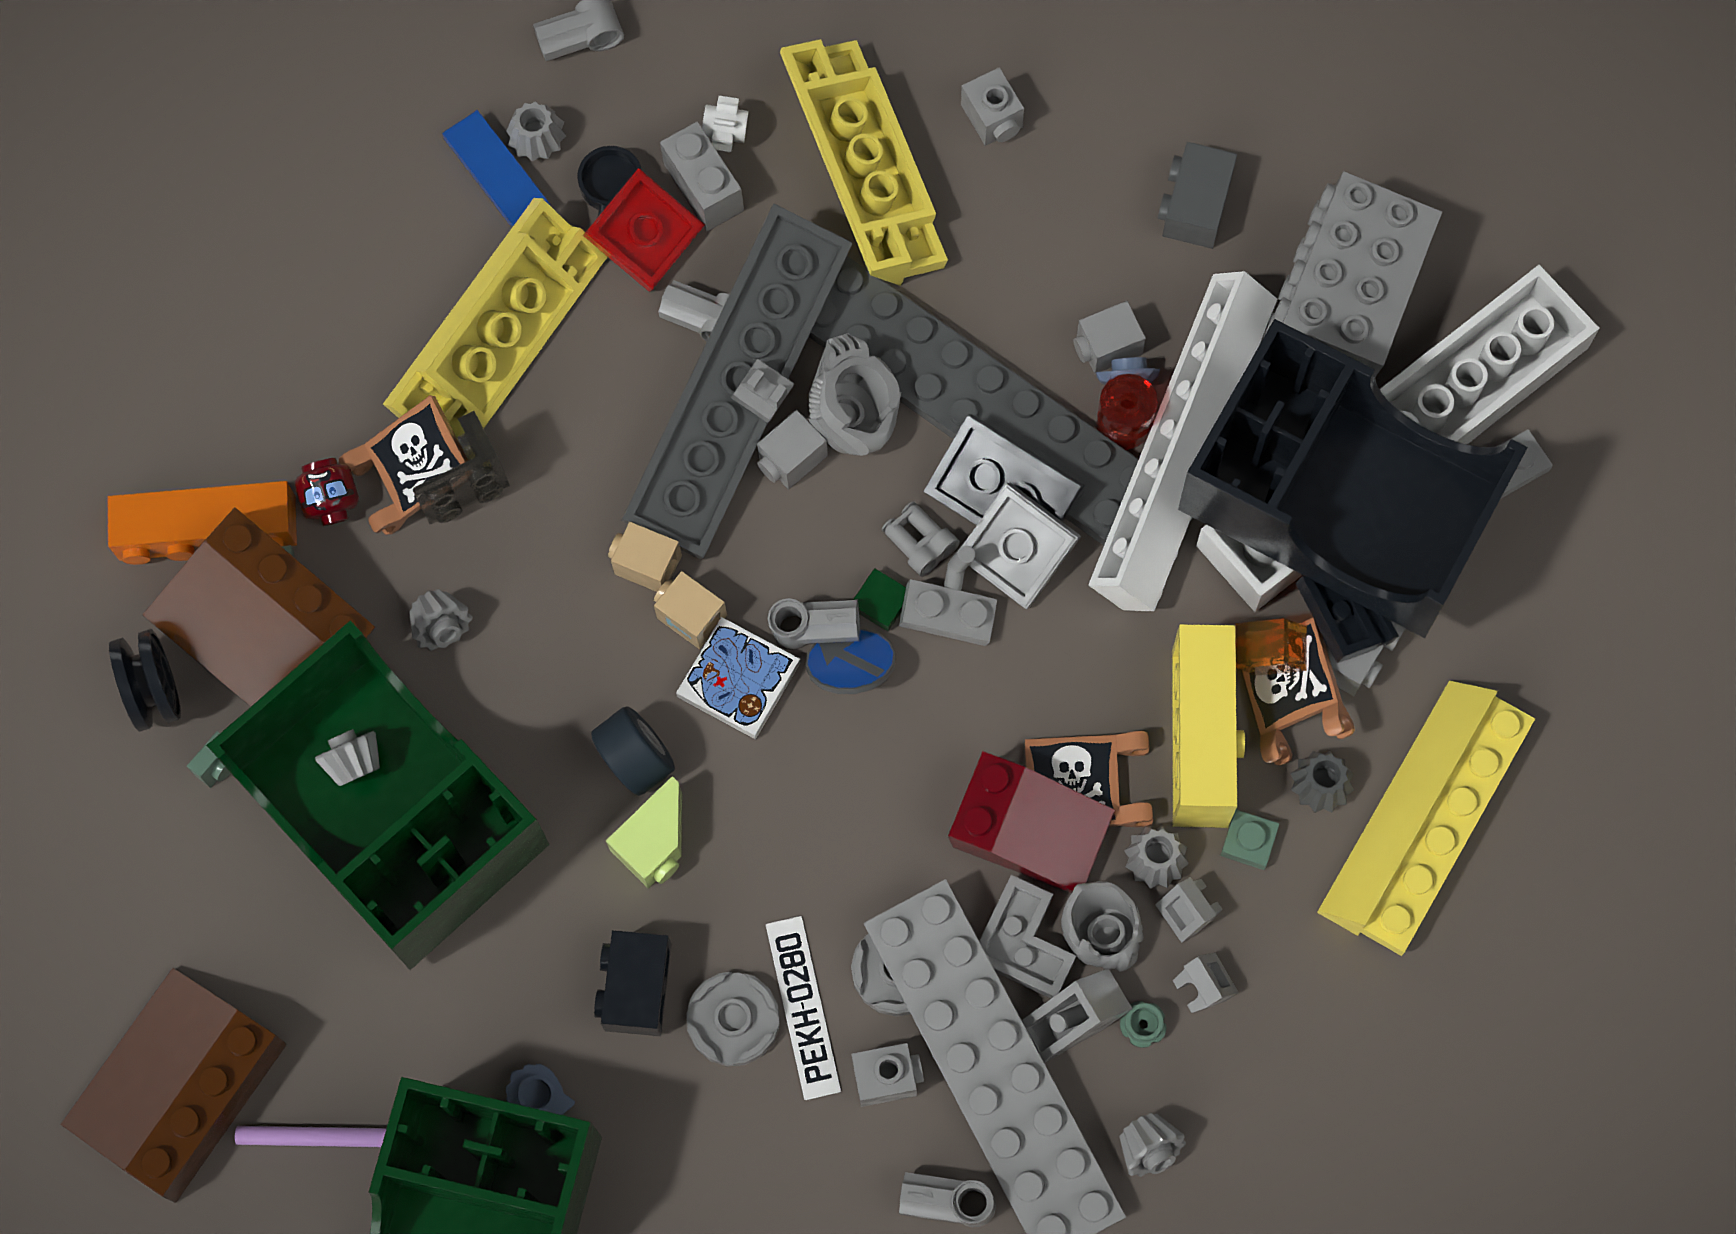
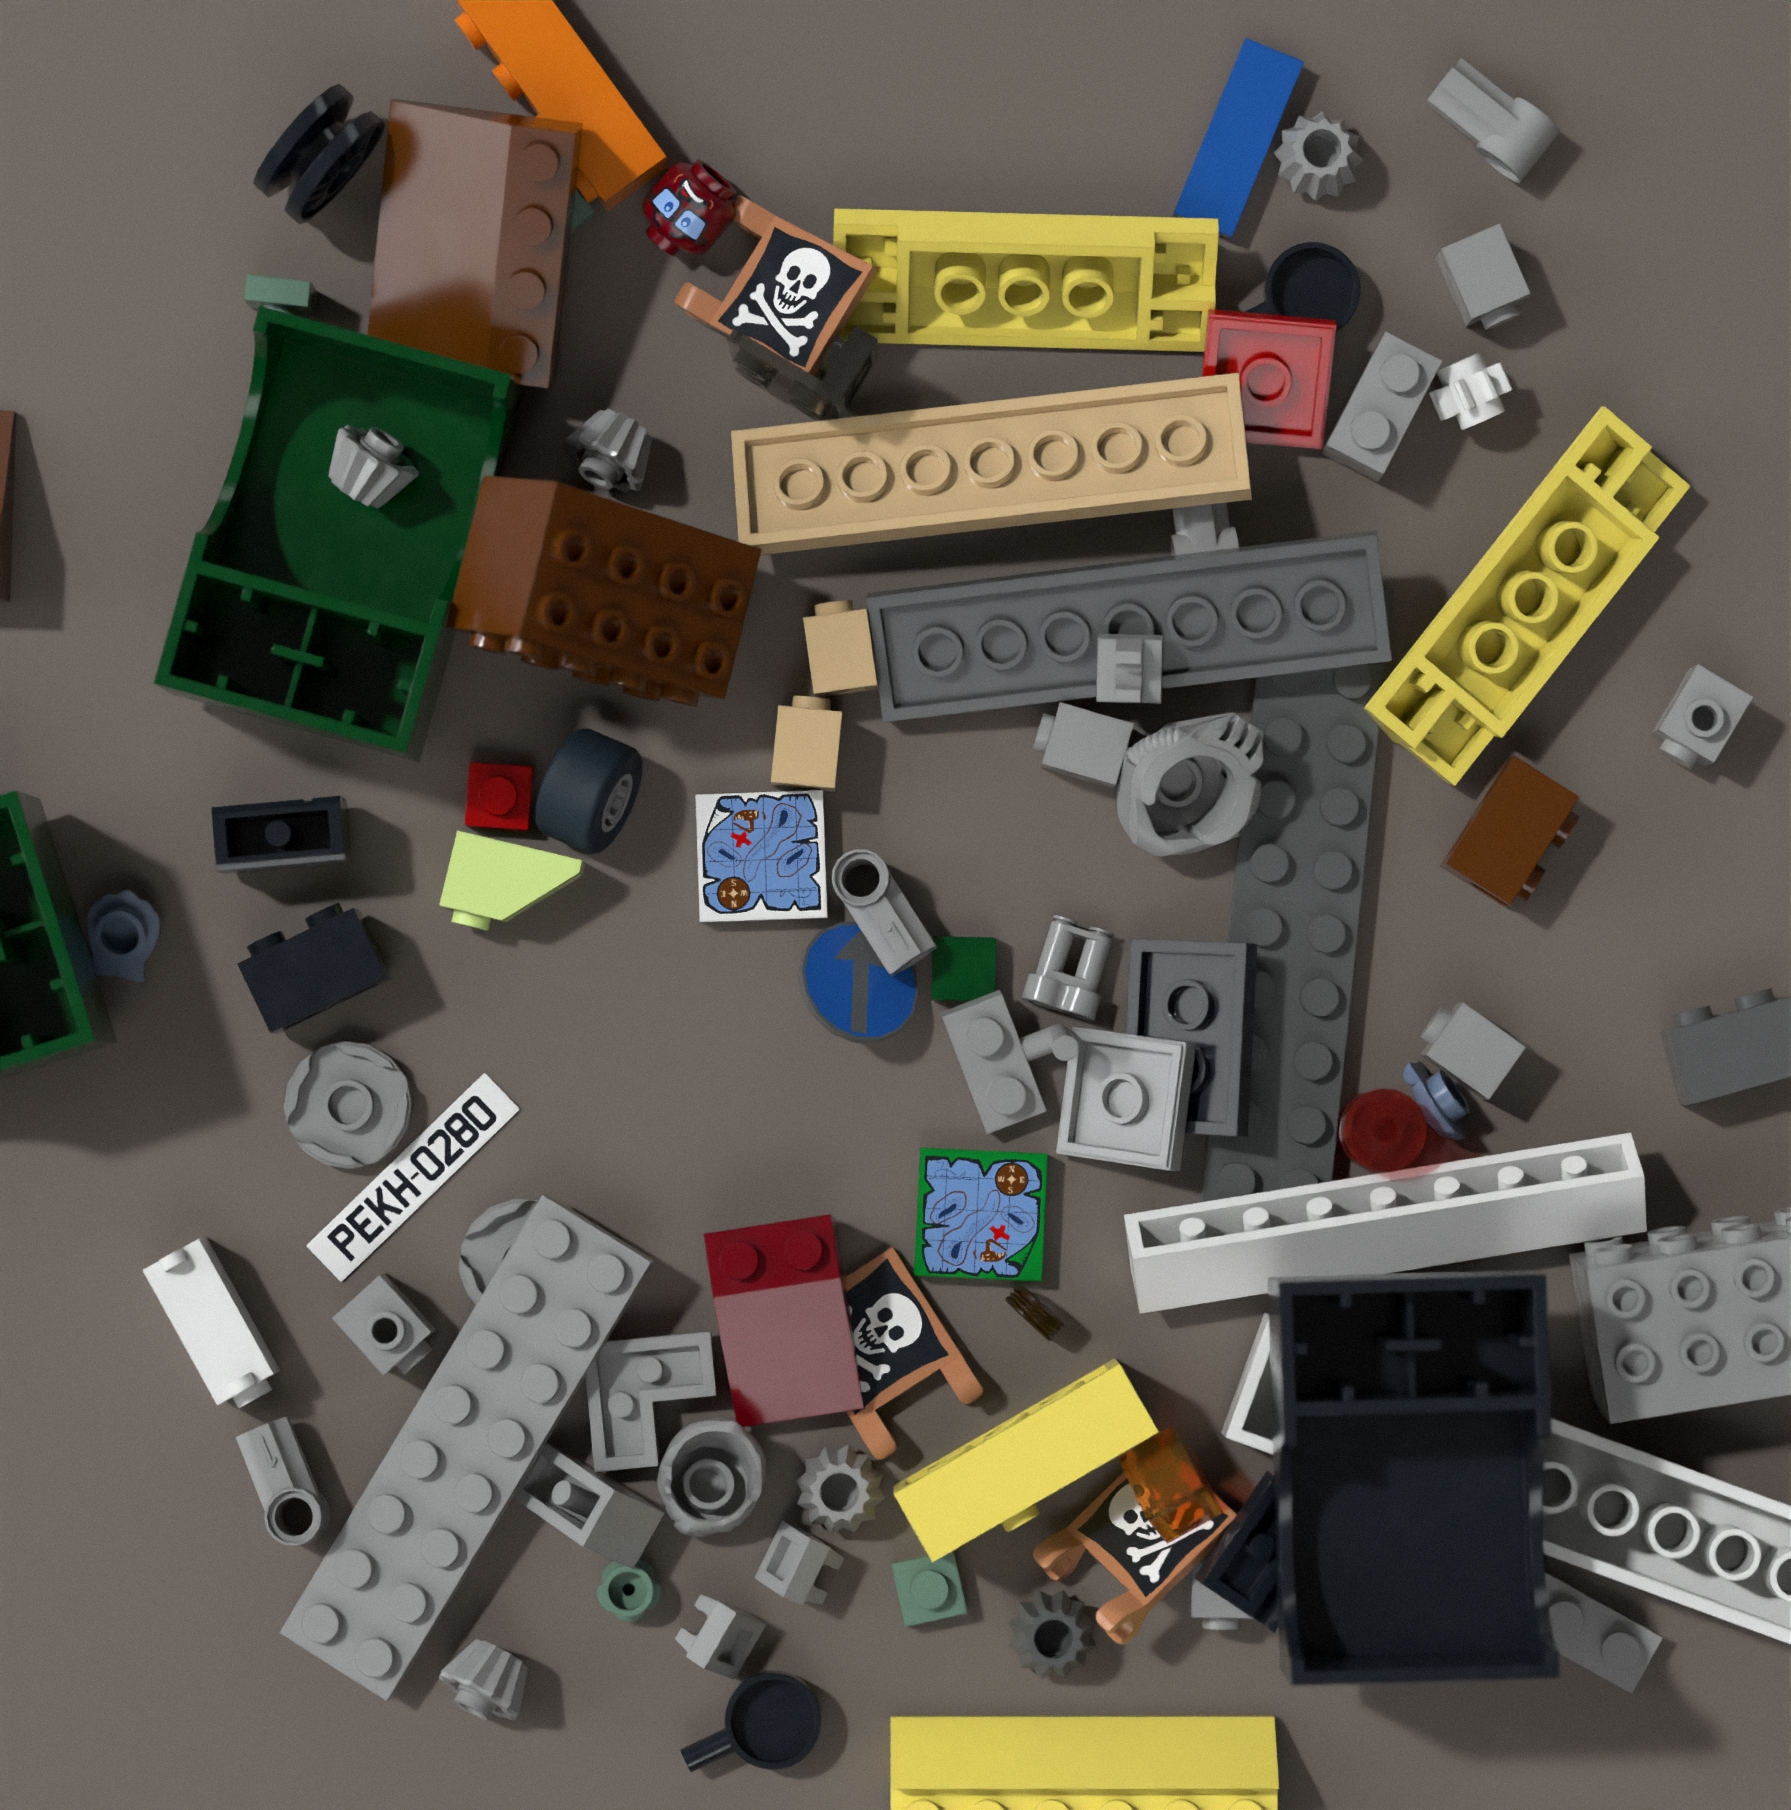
camera: 55 degrees right, 15 degrees up
none -> white brick [143,1237,281,1409]
none -> black brick [211,796,352,874]
none -> reddish brown brick [446,476,762,707]
none -> red plate [464,762,534,831]
none -> black piece [680,1670,821,1772]
none -> tan plate [731,373,1252,555]
none -> tile [914,1147,1048,1282]
none -> dark brown axle [1005,1284,1064,1341]
none -> light grey brick [1435,224,1531,330]
none -> reddish brown brick [1440,755,1580,907]

